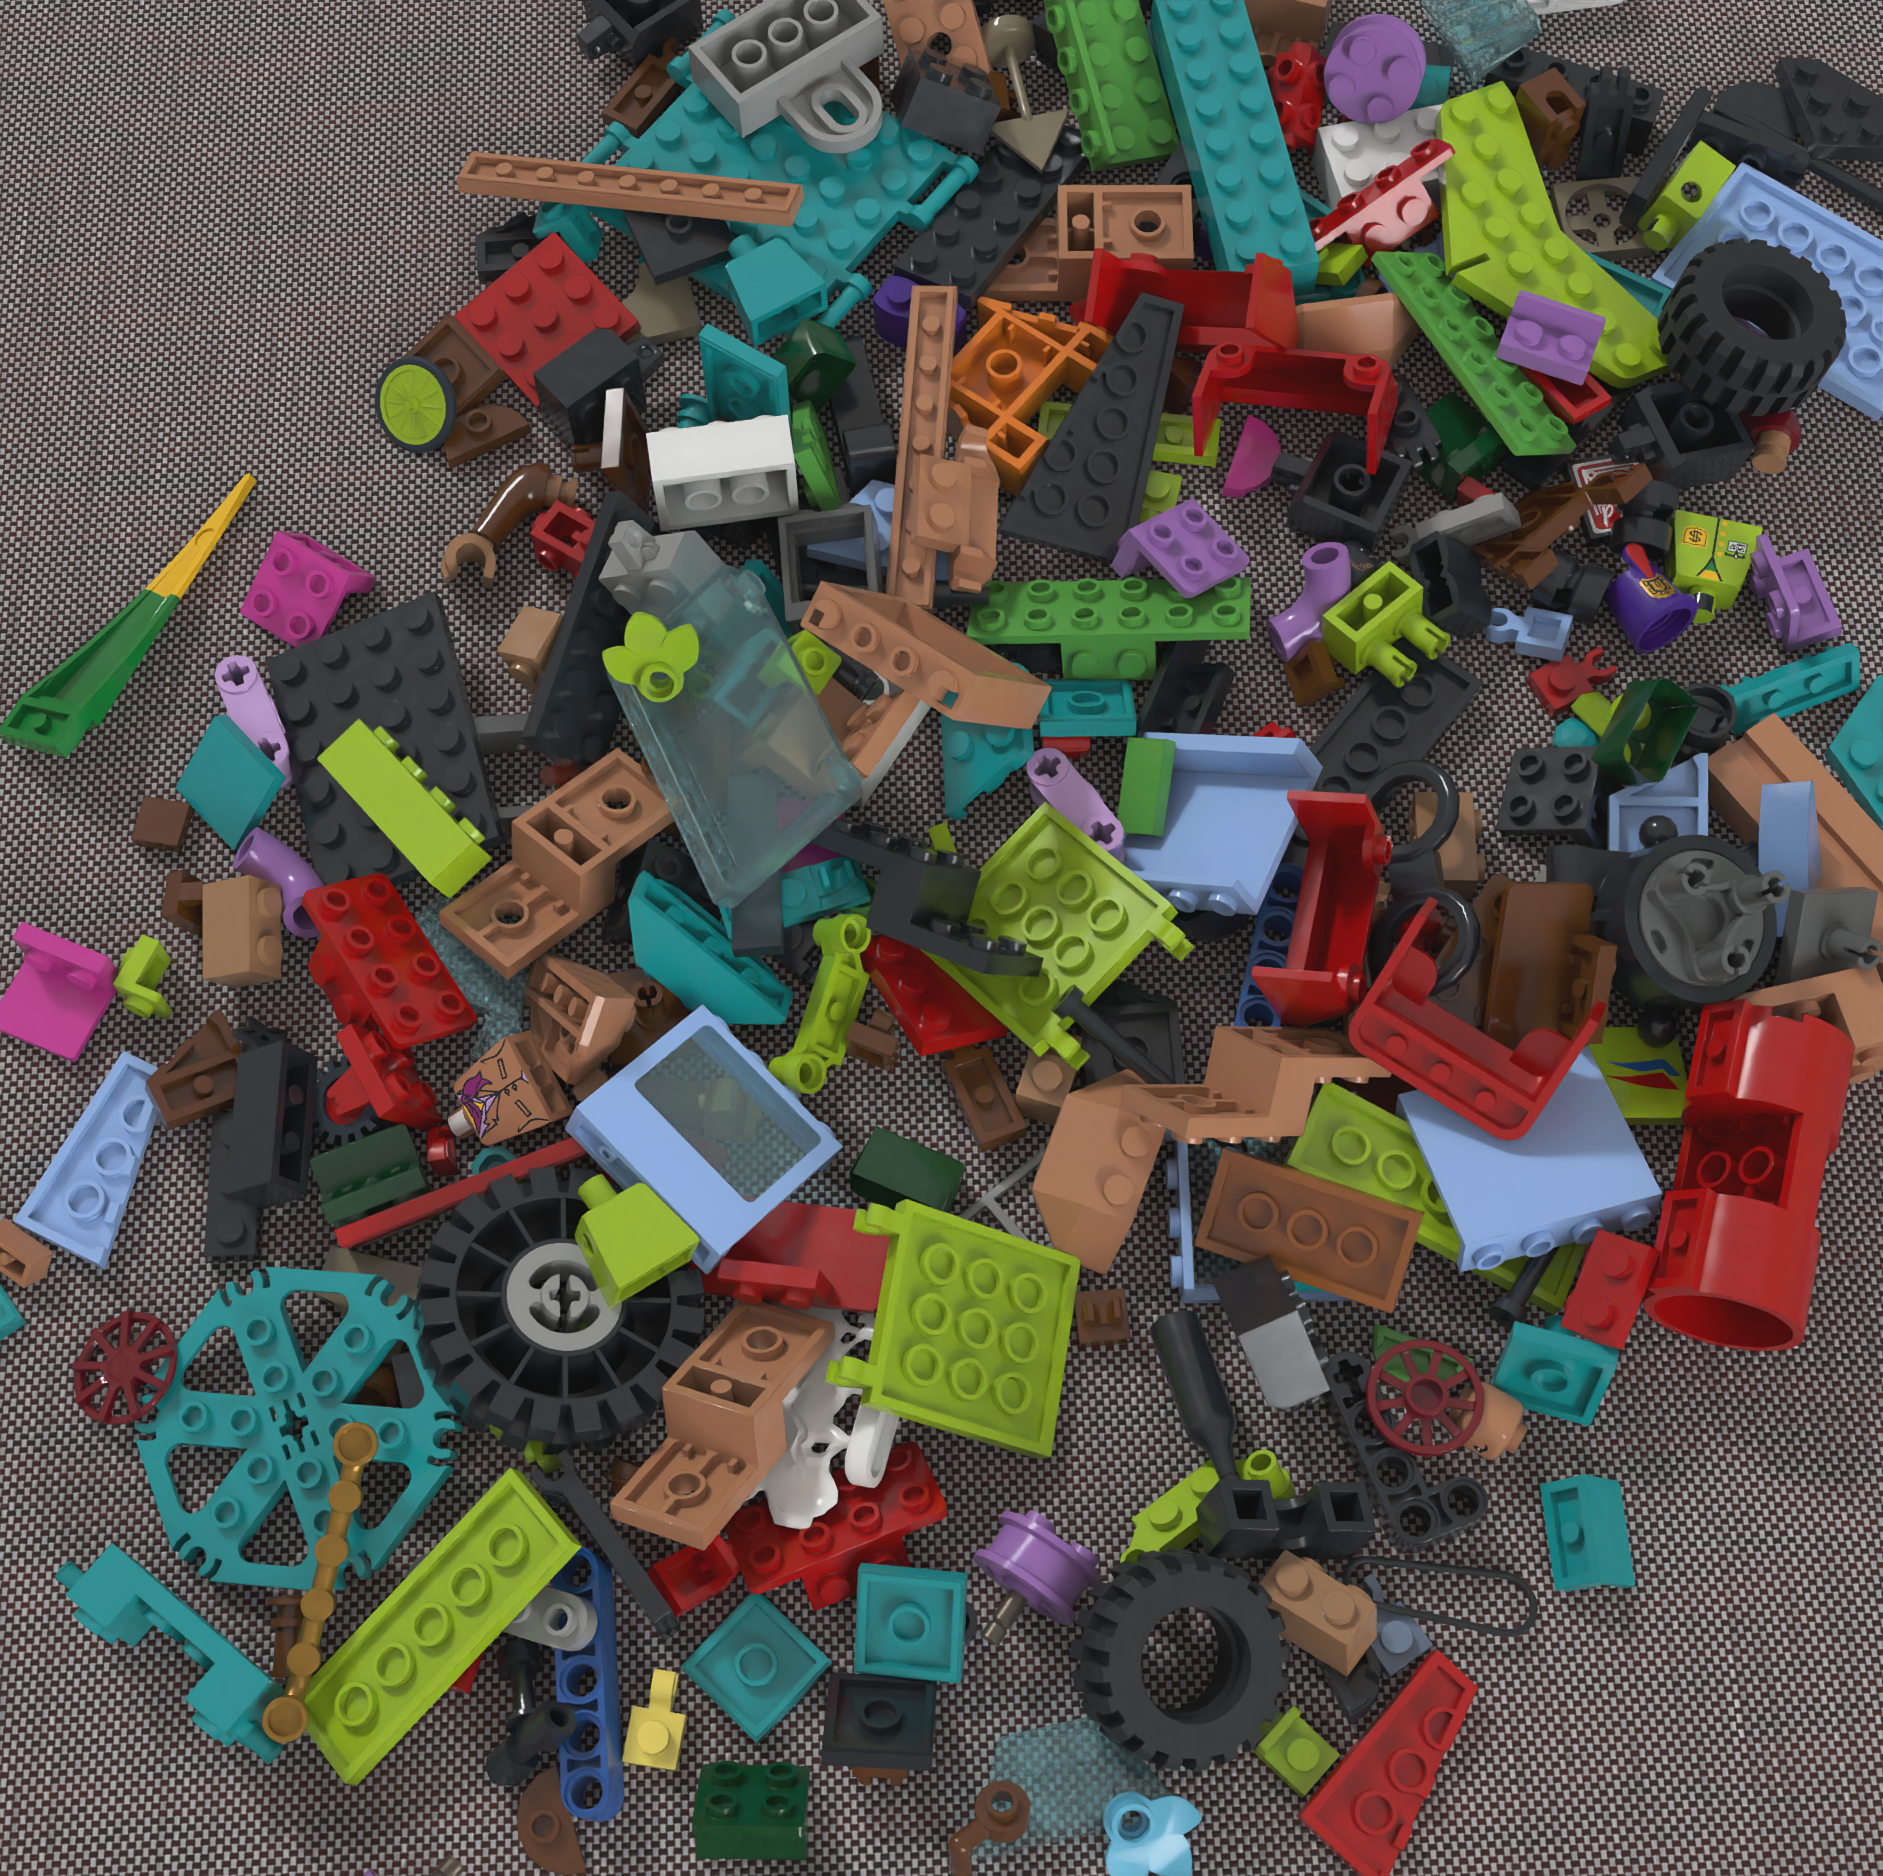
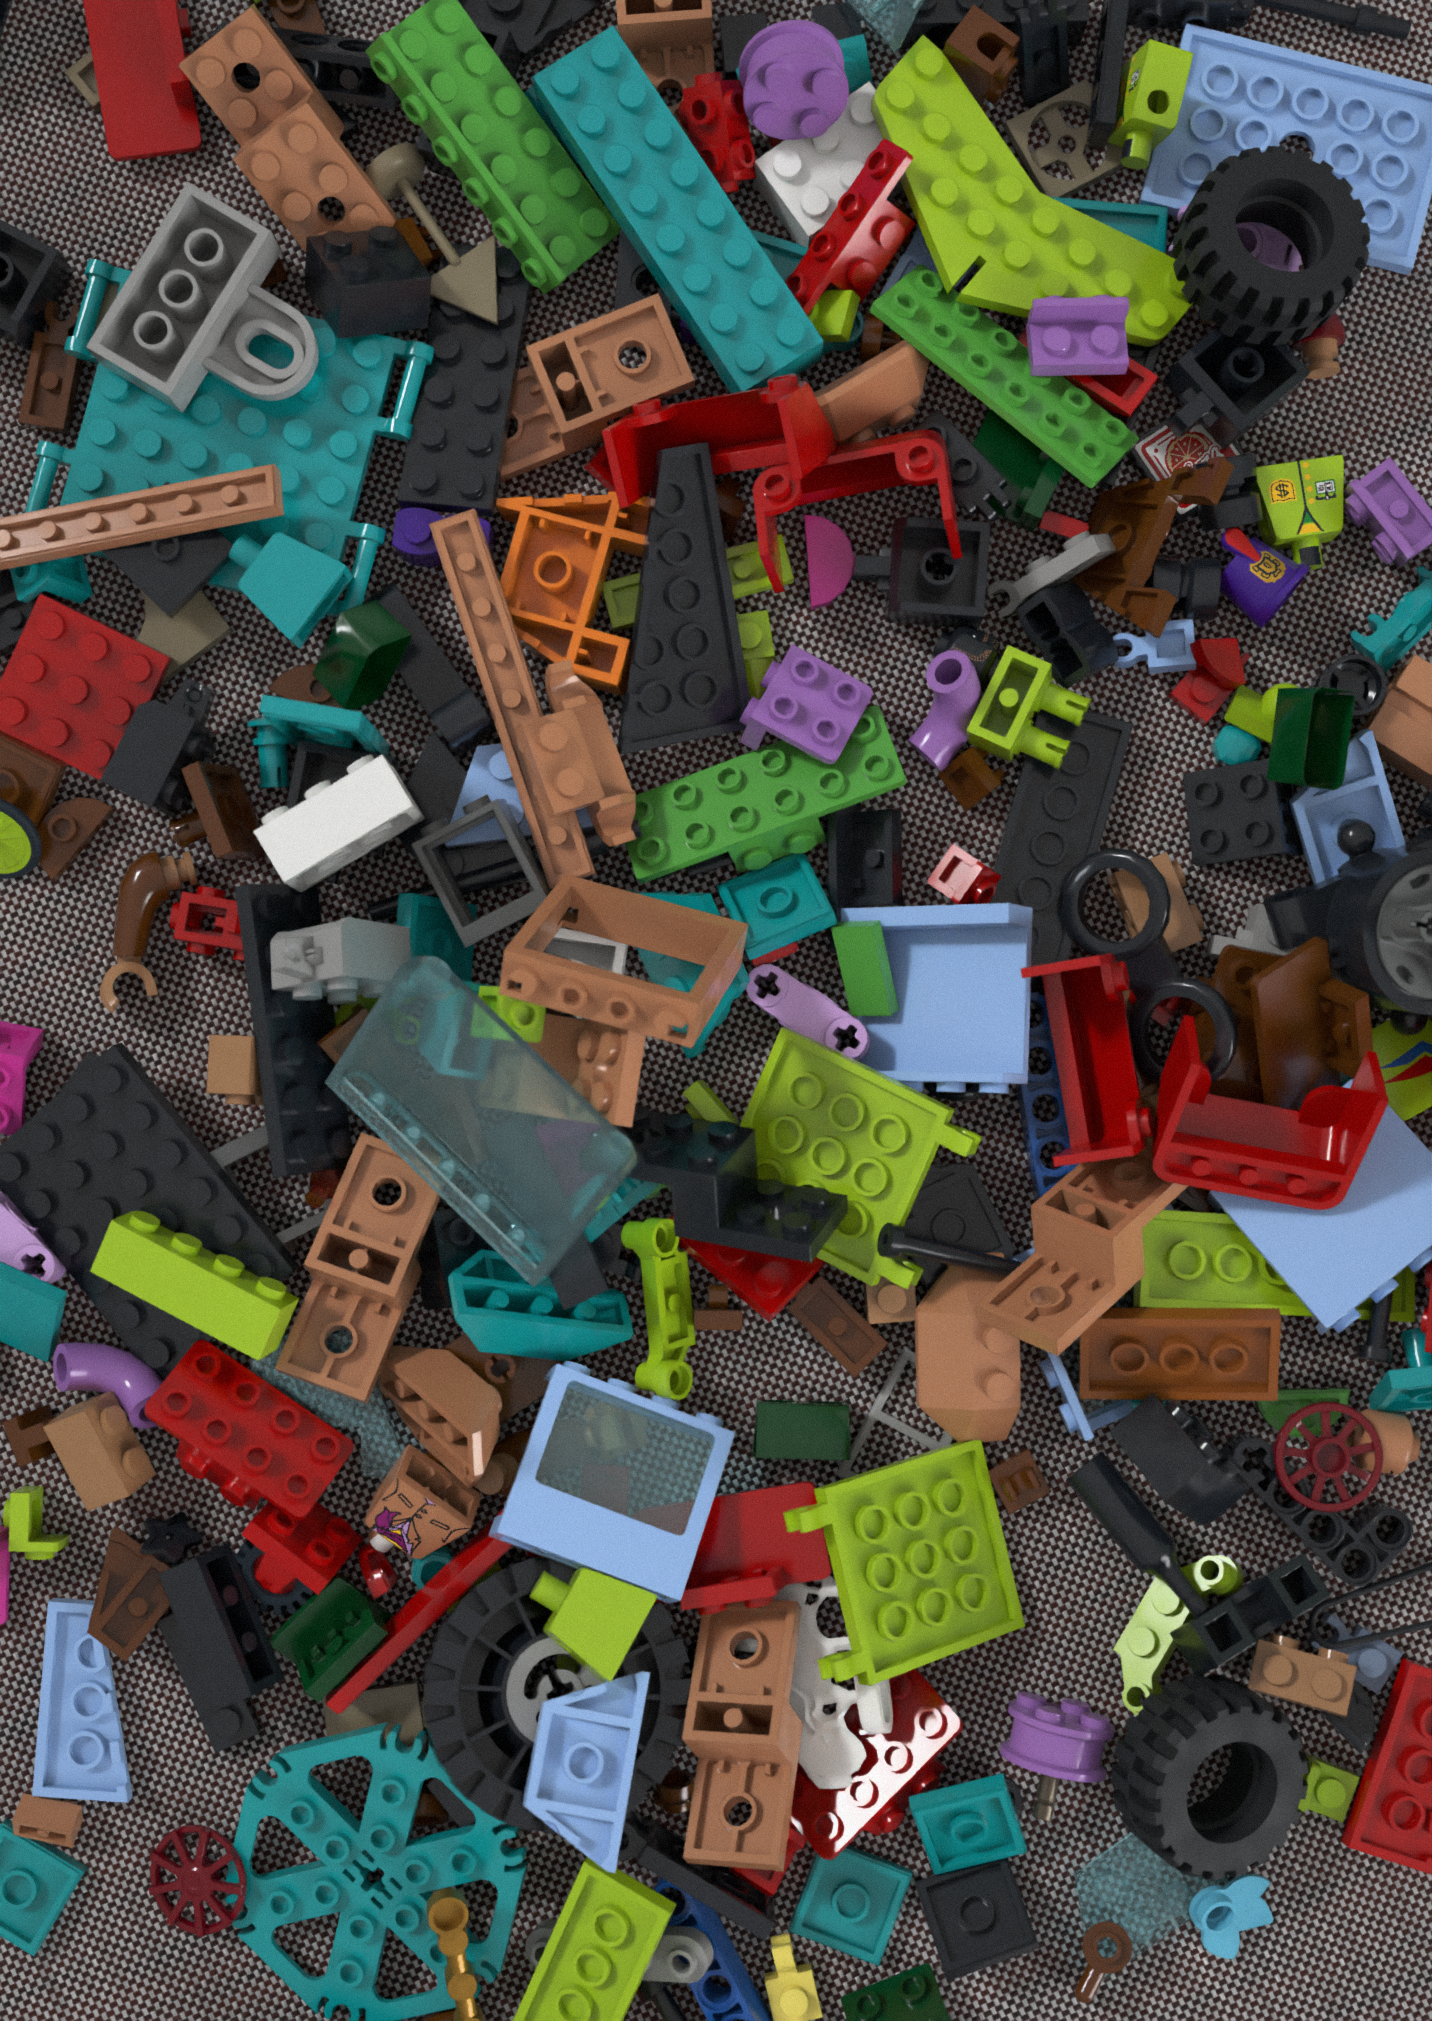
camera: 20 degrees left, 20 degrees up
lime plate [602,612,699,702] -> none
bright green wing [792,399,842,511] -> none
none -> light blue wing [522,1671,650,1873]
none -> red tile [1189,638,1246,688]

